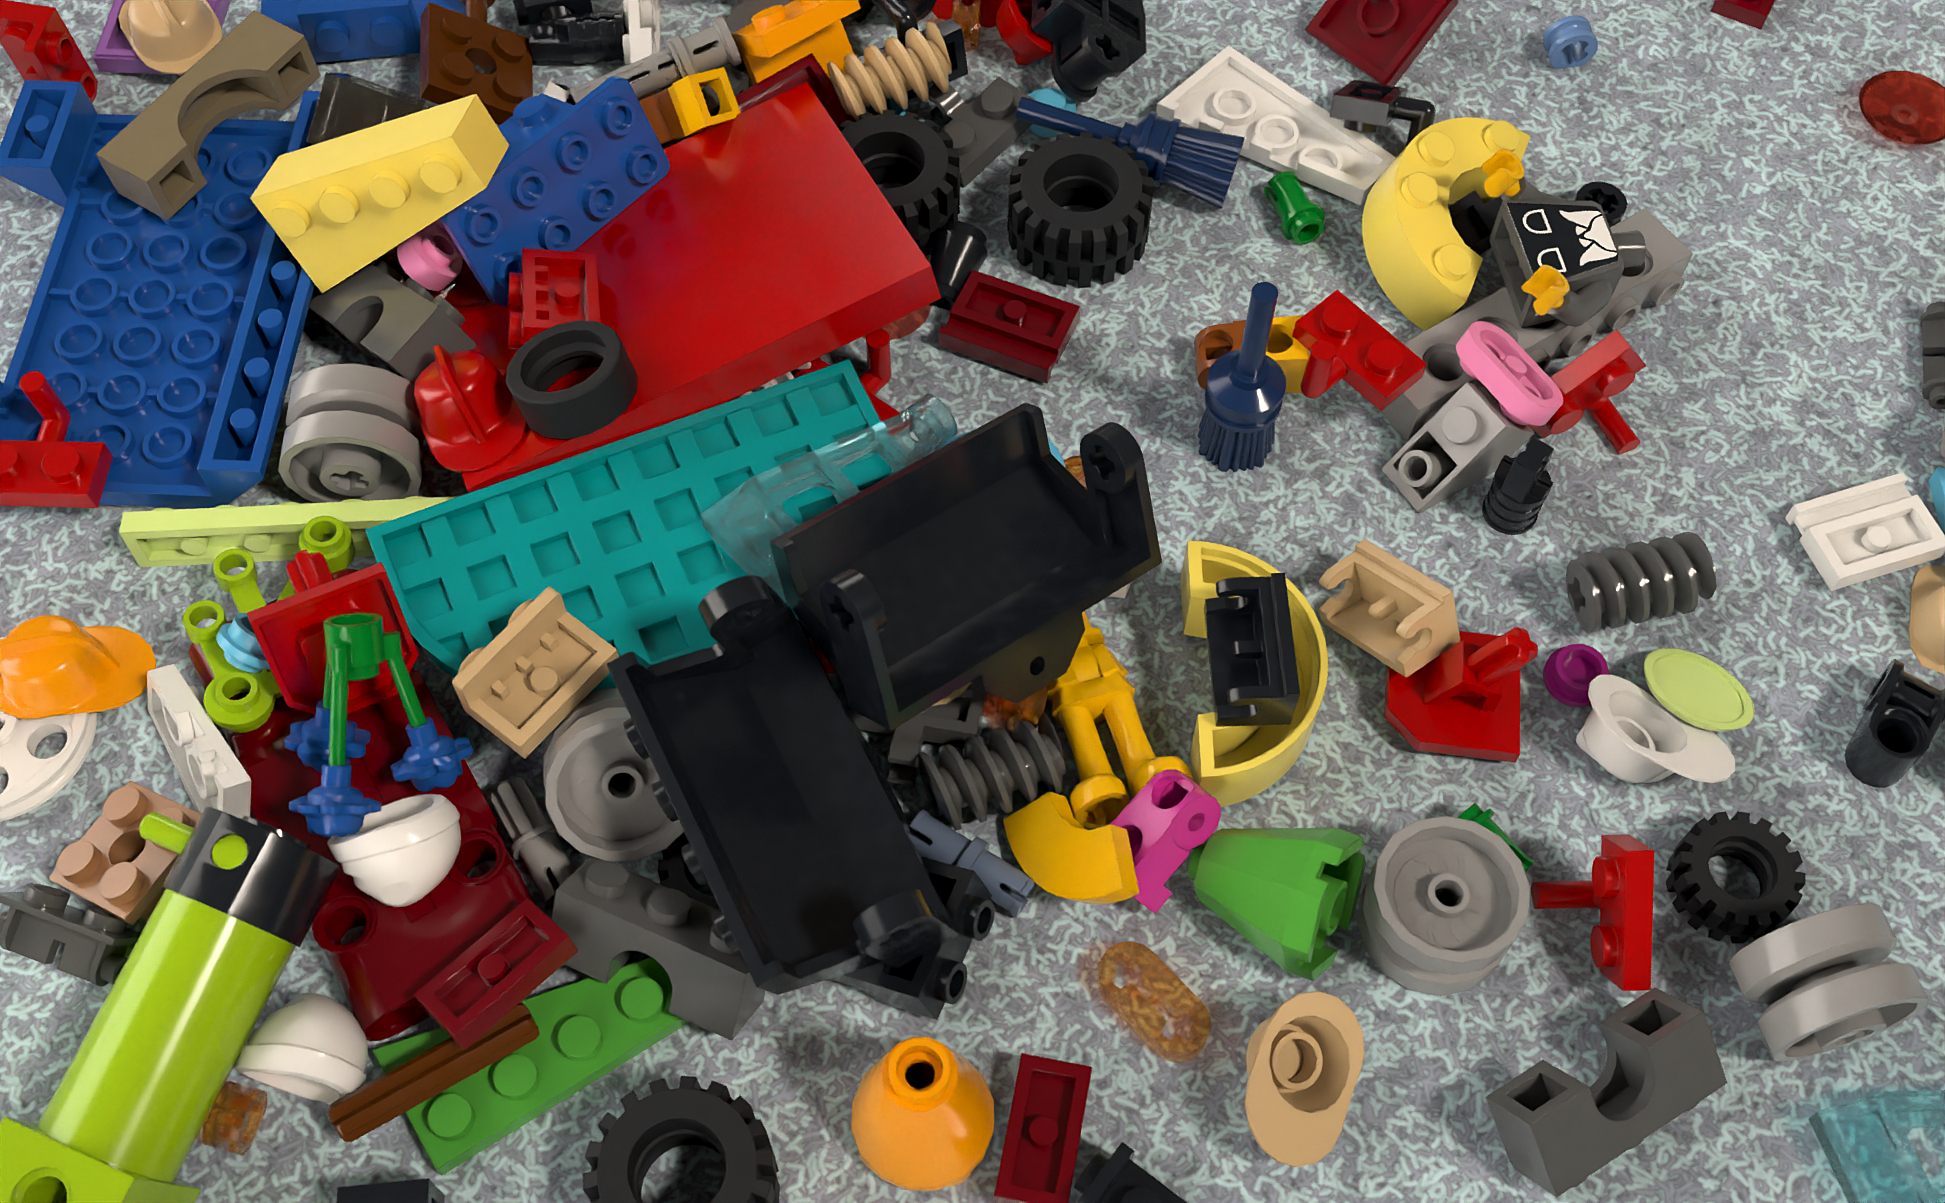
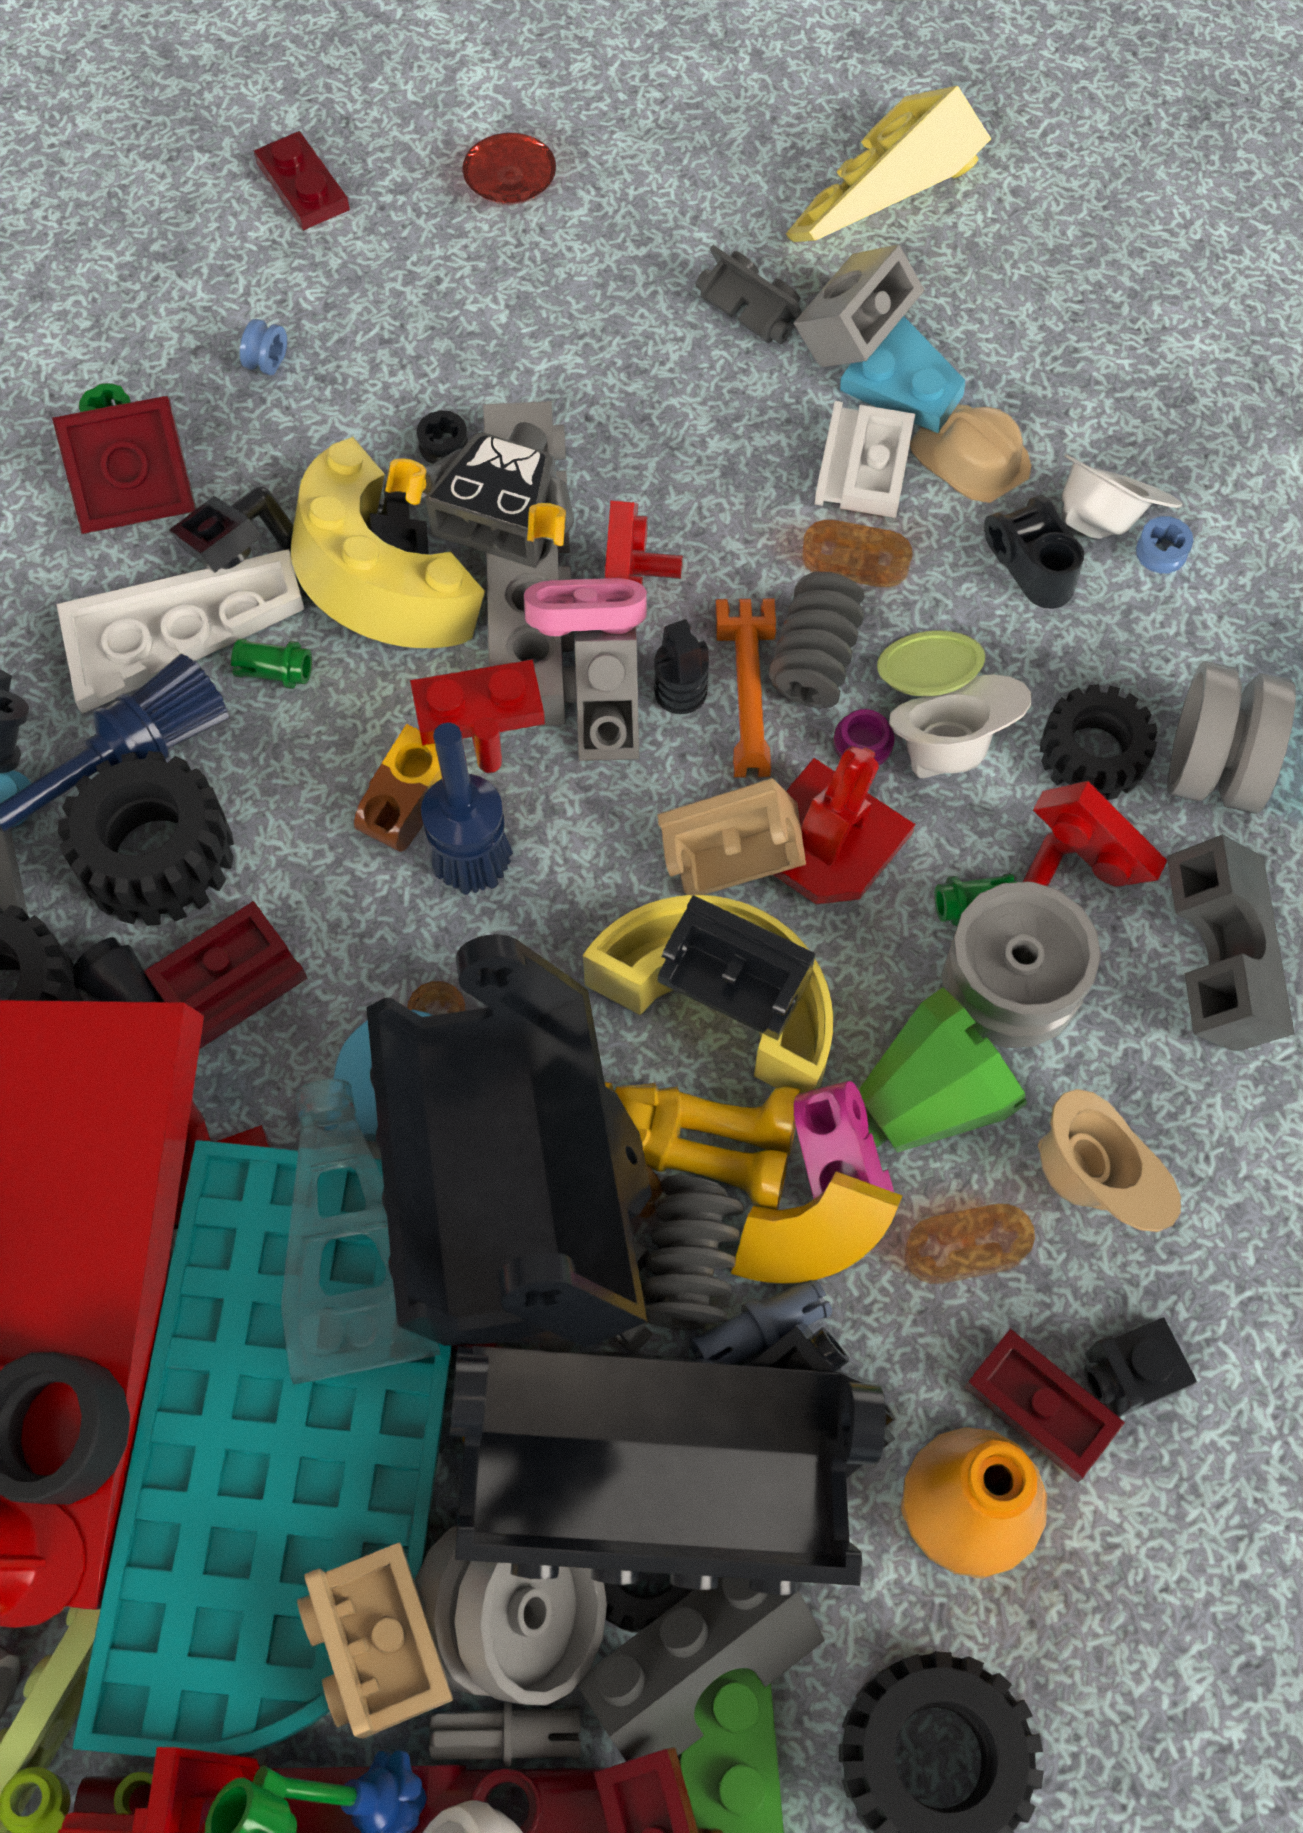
camera: 60 degrees left, 5 degrees up
none -> orange hinge [715,598,776,778]
none -> clear orange beam [802,520,913,588]

